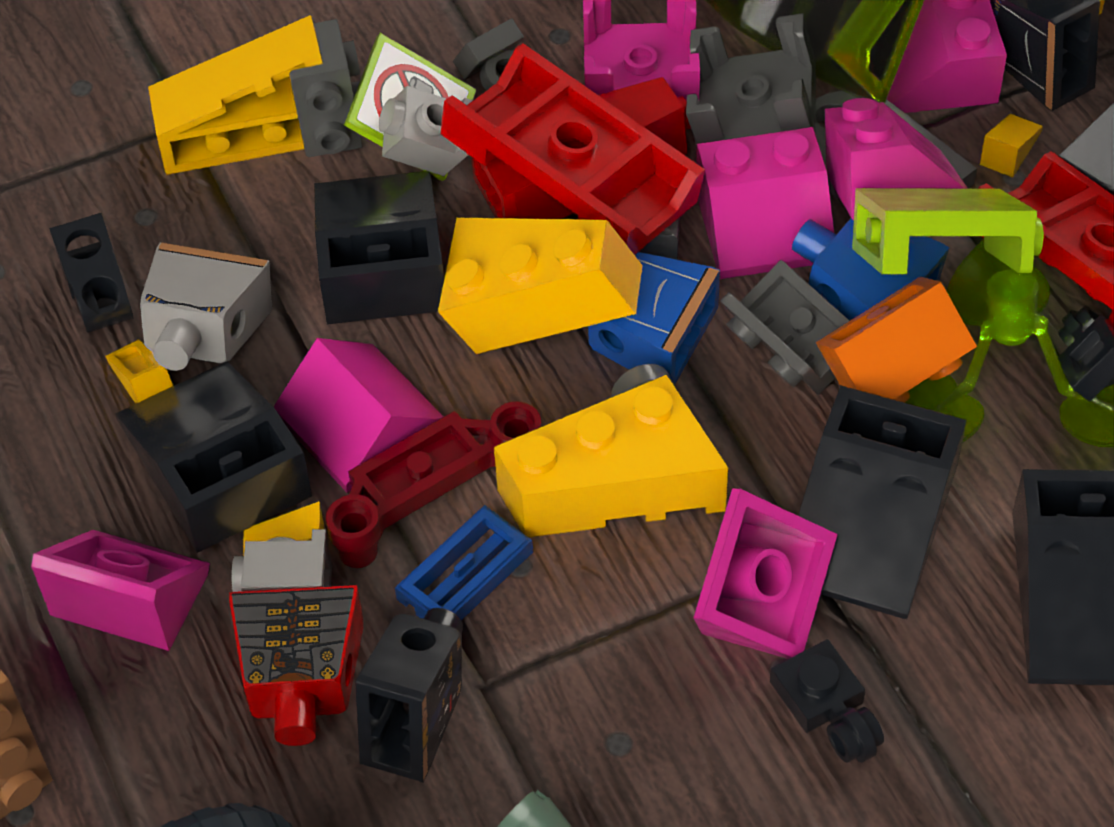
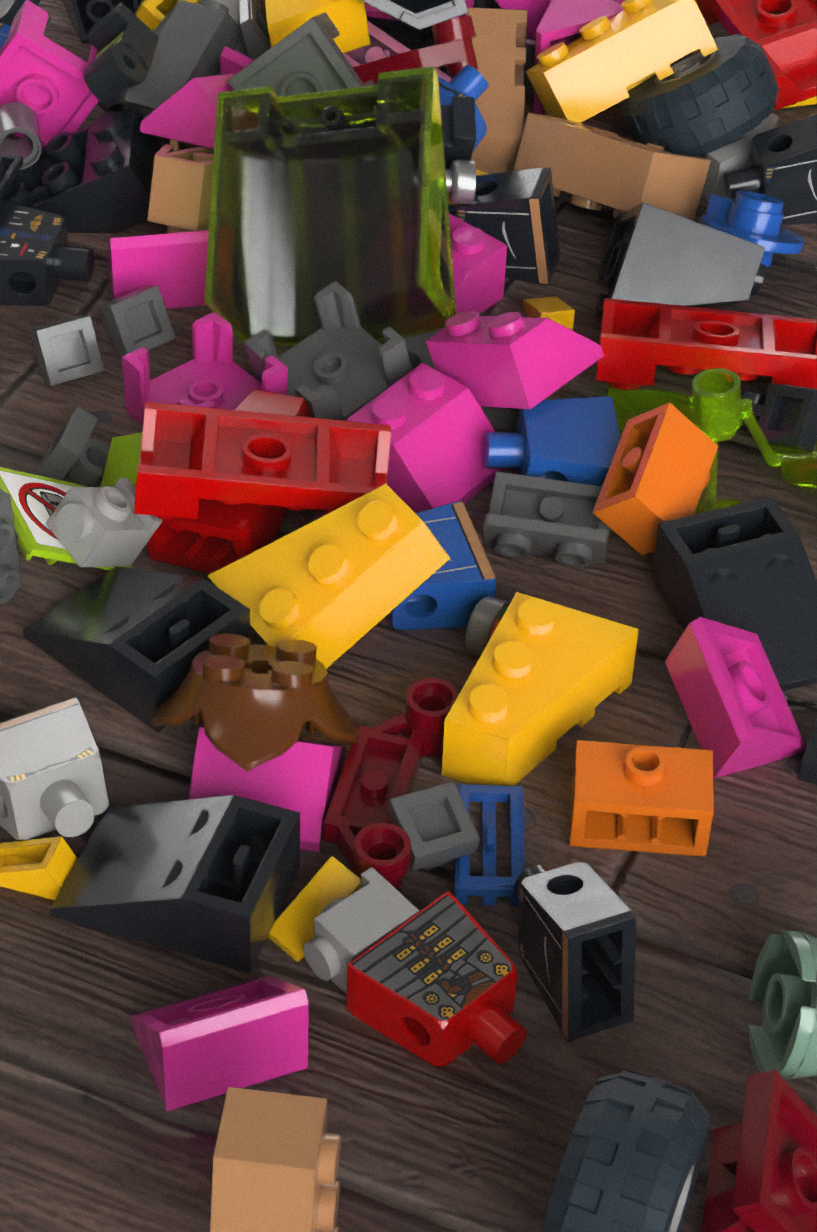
camera: 45 degrees left, 10 degrees down
lime panel [852,188,1044,274] -> none
none -> reddish brown brick [152,633,359,772]
none -> dark grey tile [386,781,480,871]
none -> orange brick [569,740,714,857]

